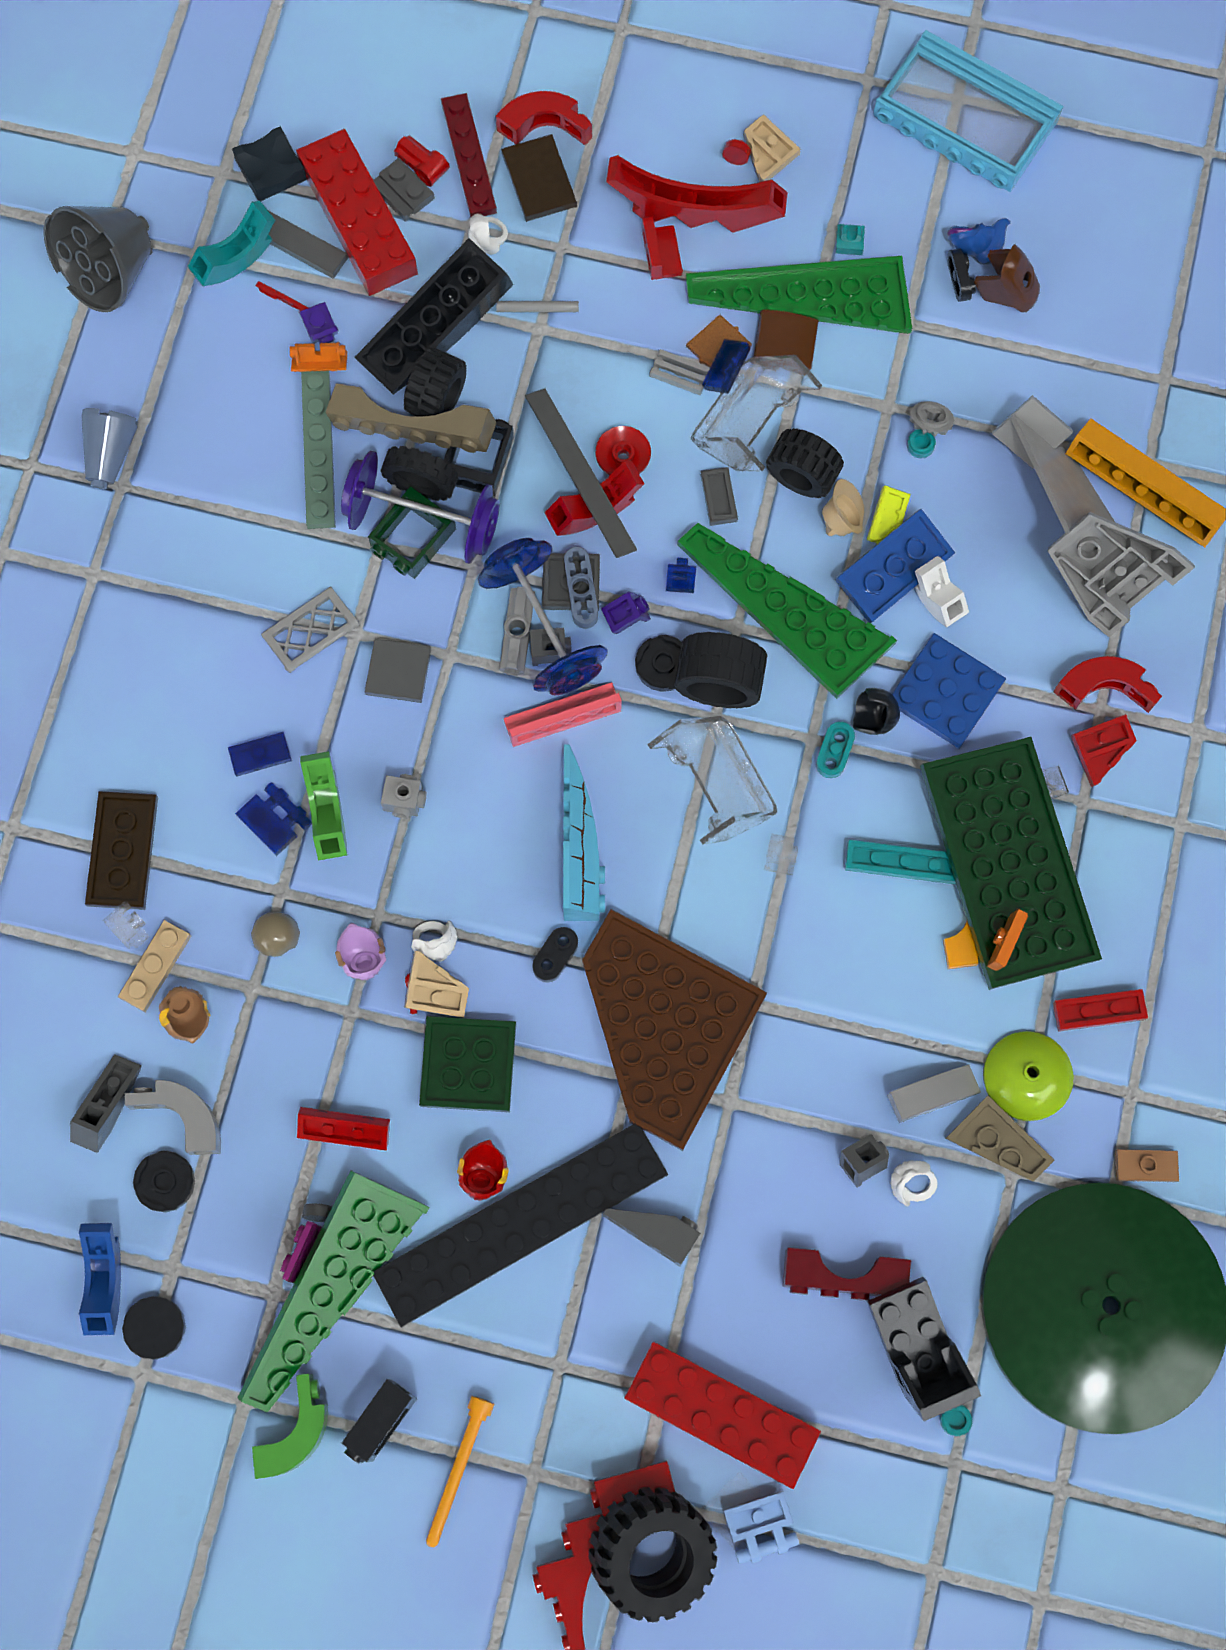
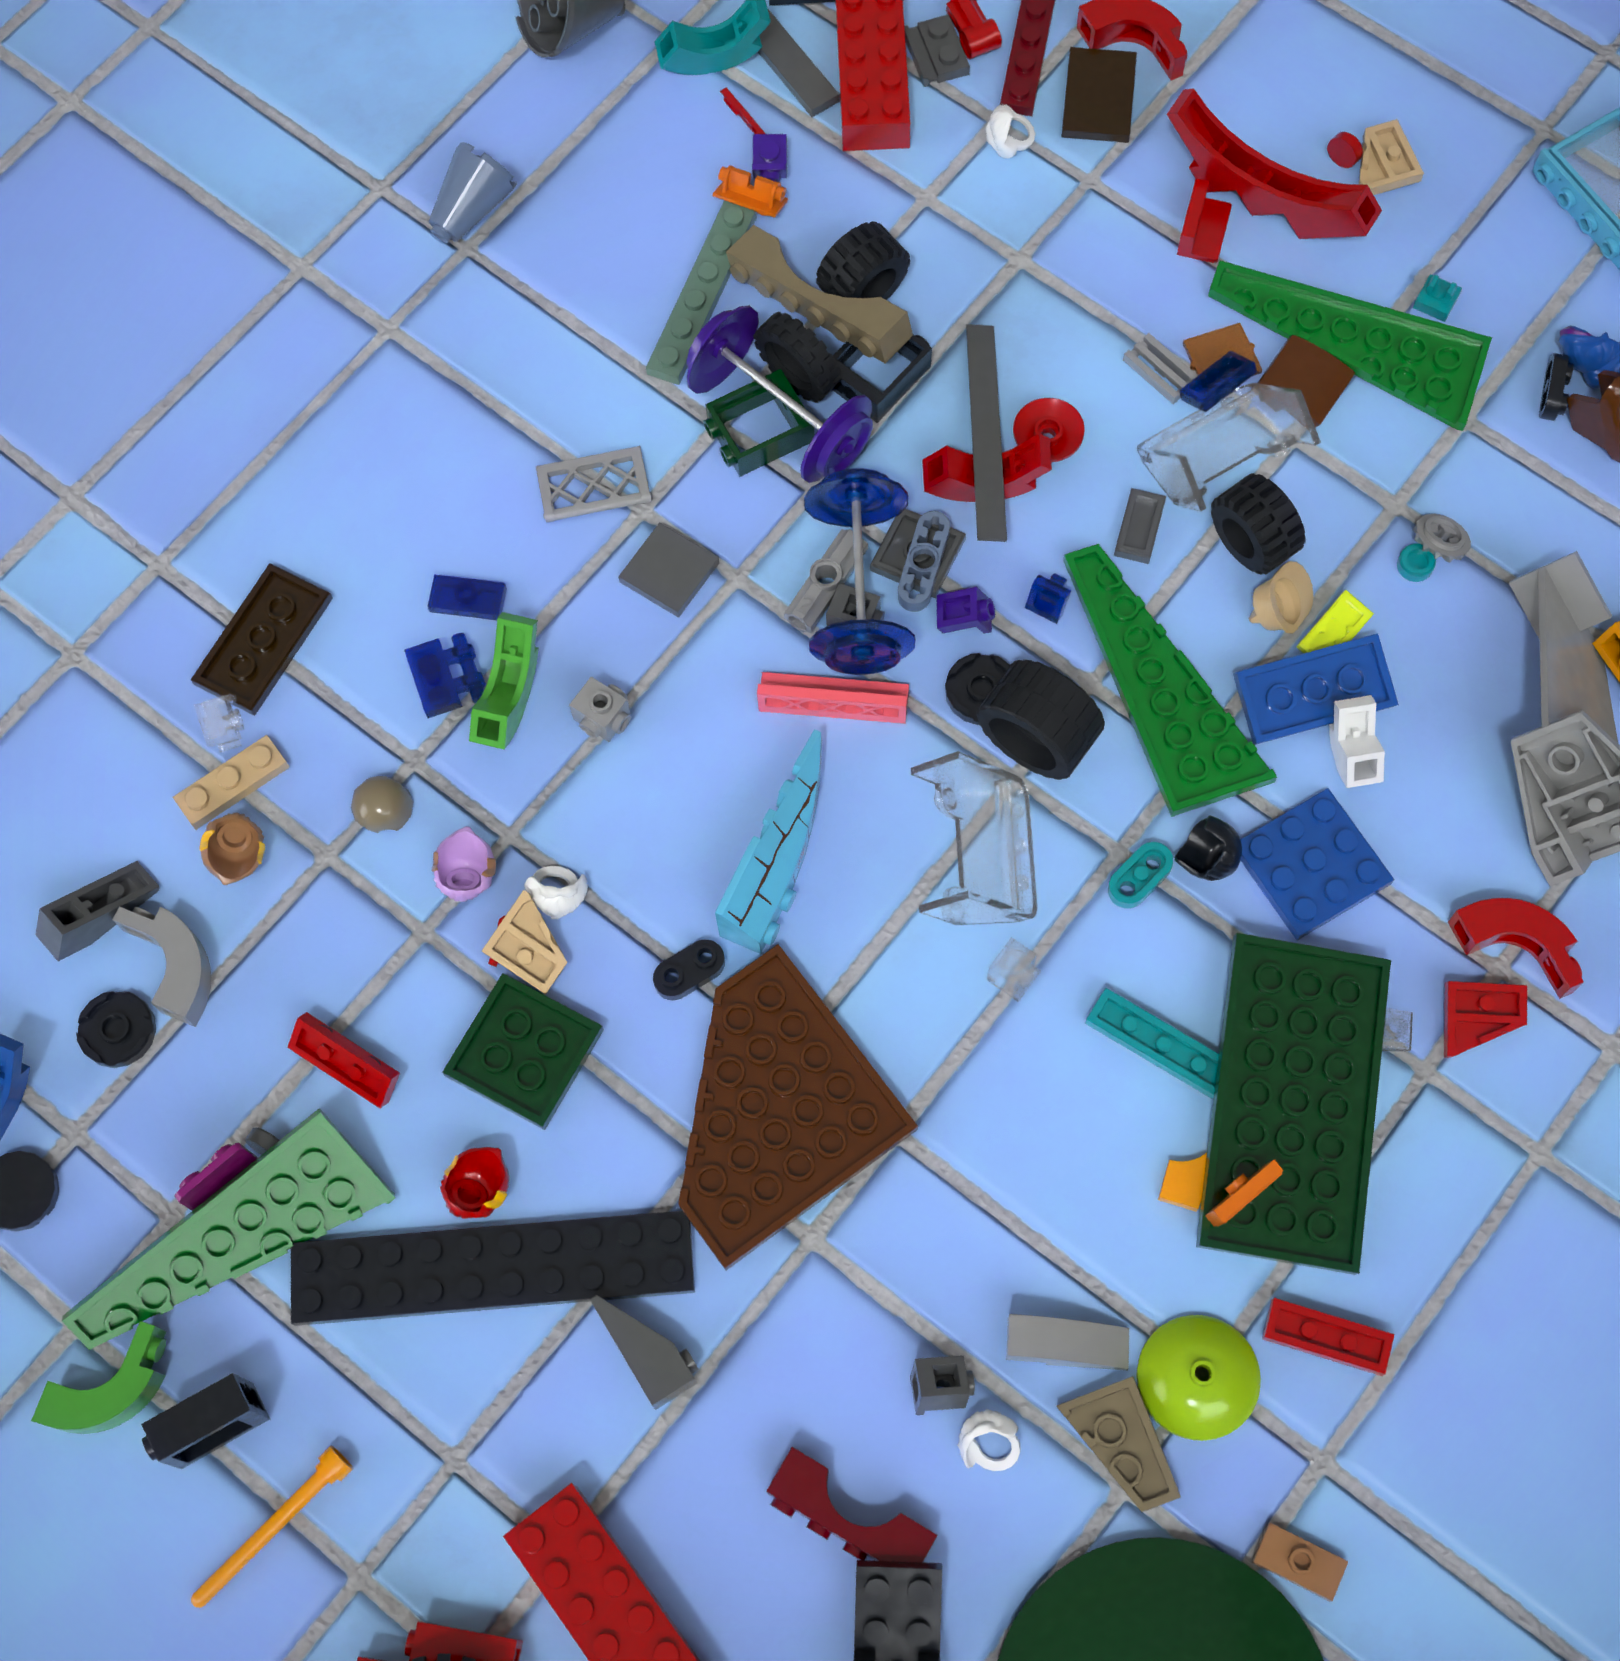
camera: 30 degrees right, 5 degrees down
black slope [354,238,514,395] -> none
light grey bar [497,301,579,312] -> none

